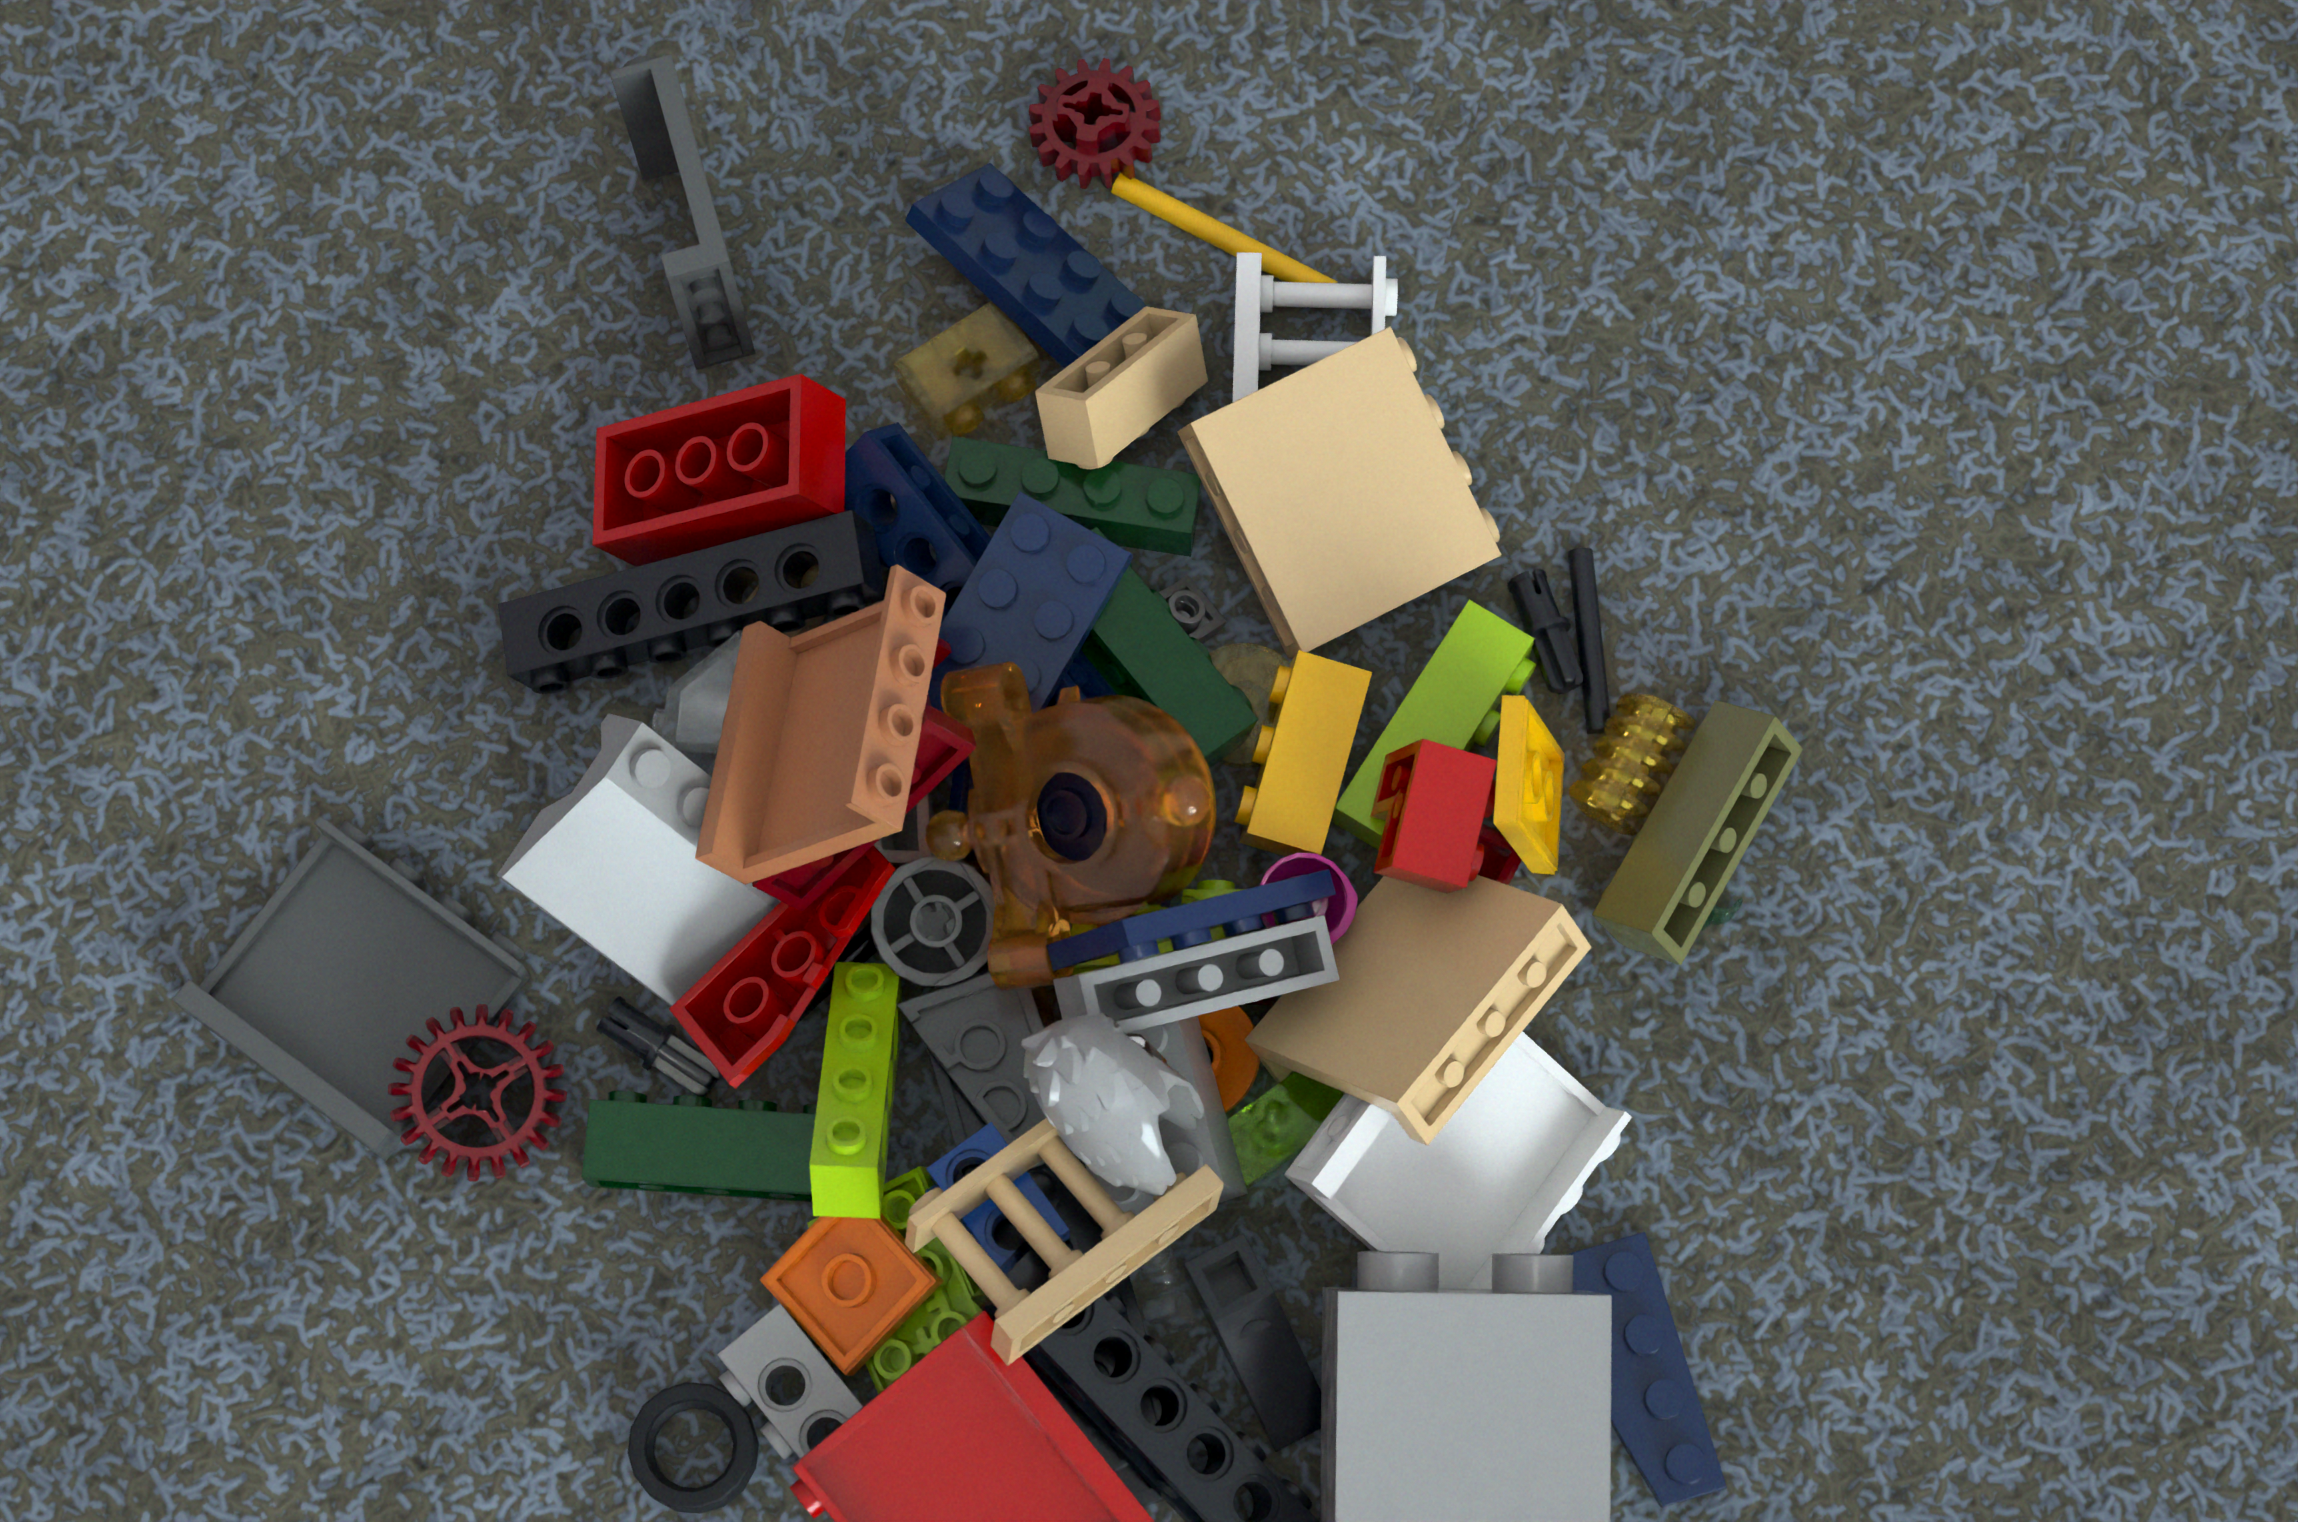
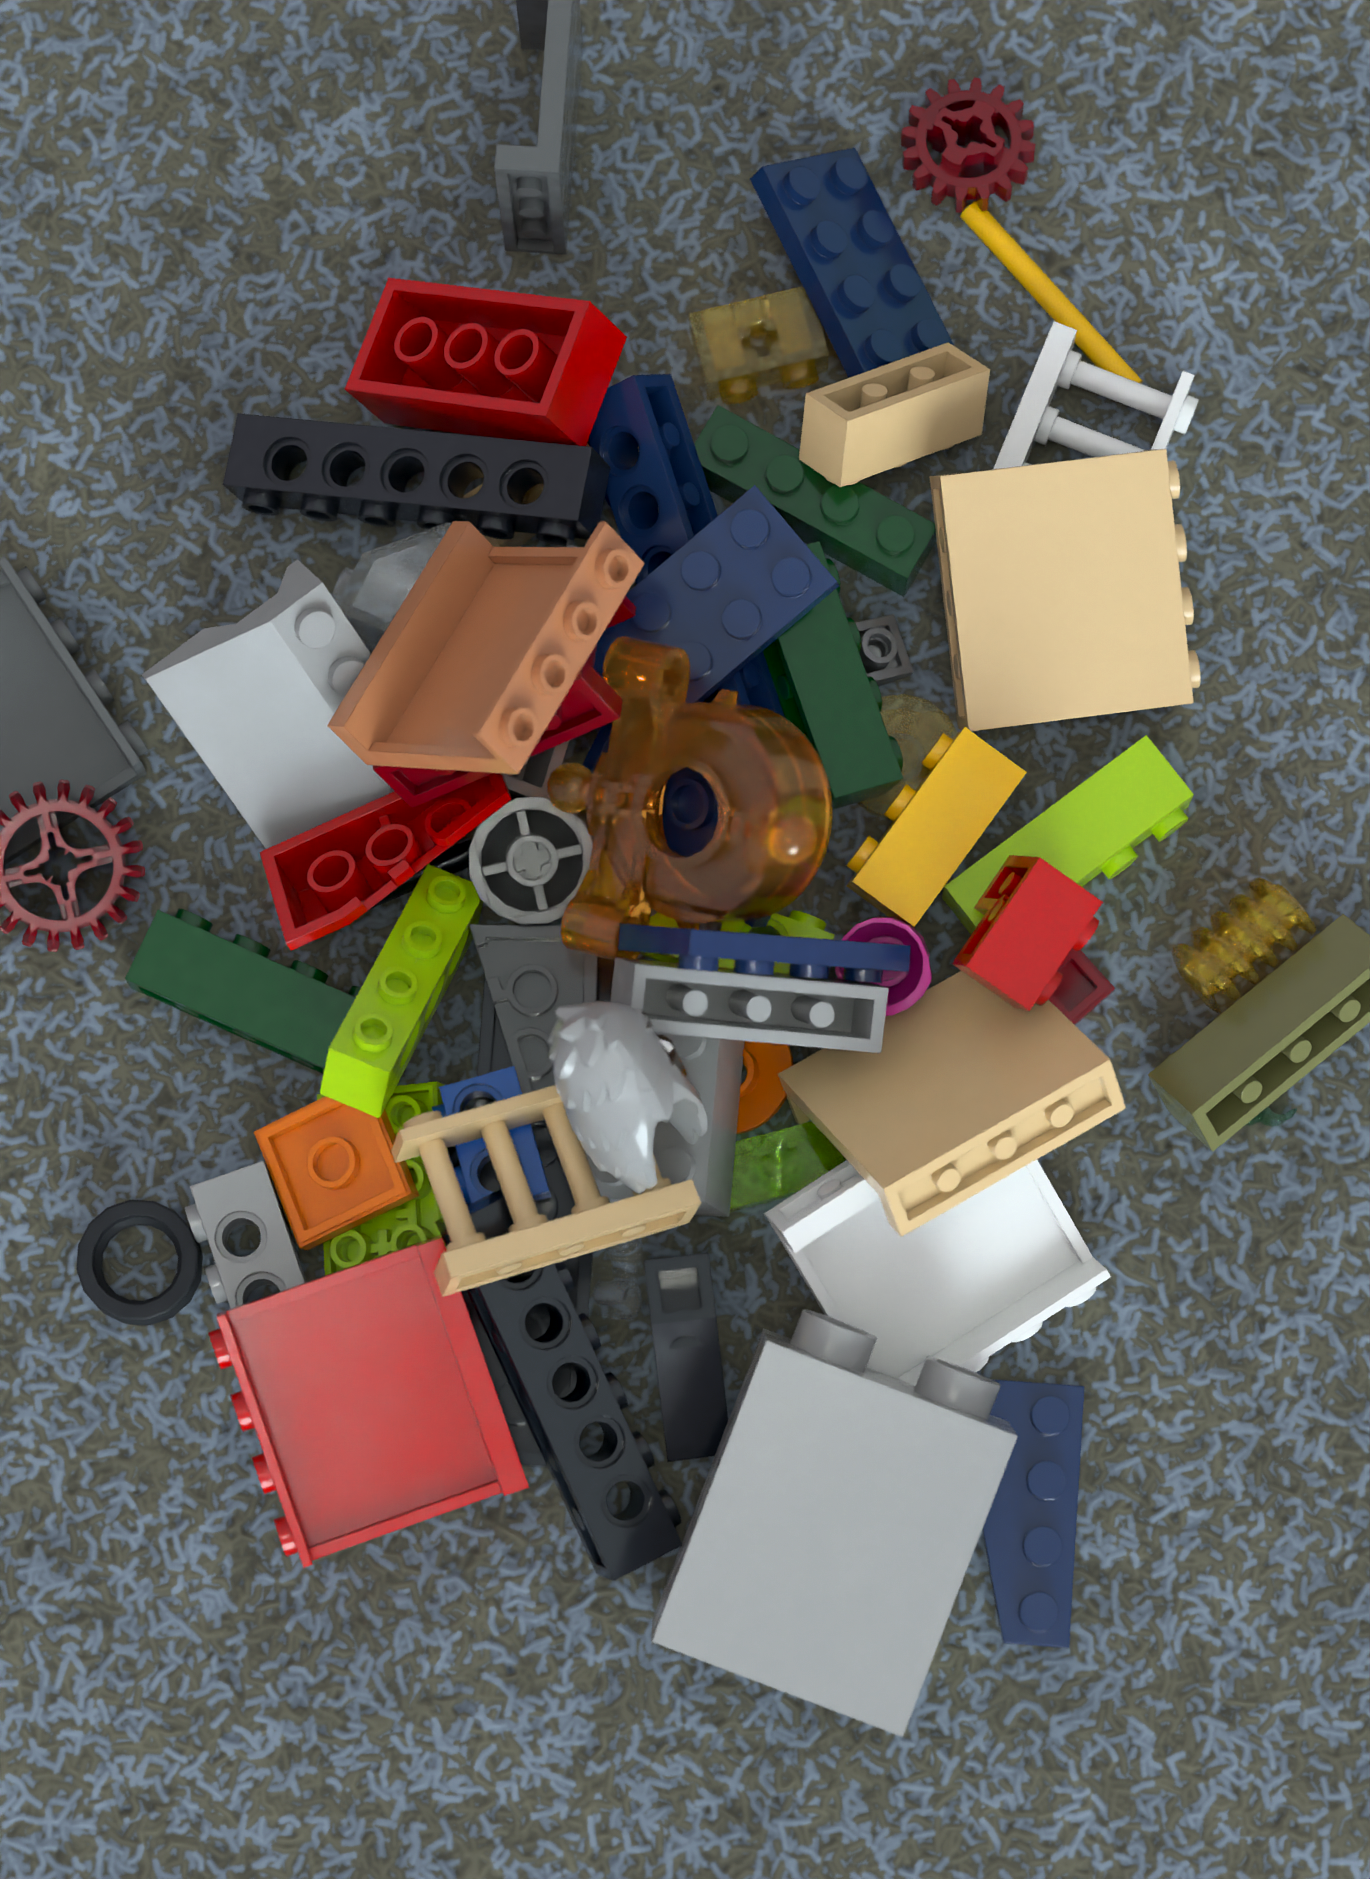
camera: 20 degrees right, 5 degrees up
black axle [596,996,721,1097] -> none
yellow tile [1493,695,1565,875] -> none
black axle [1507,569,1583,695] -> none
black bar [1568,548,1612,735] -> none

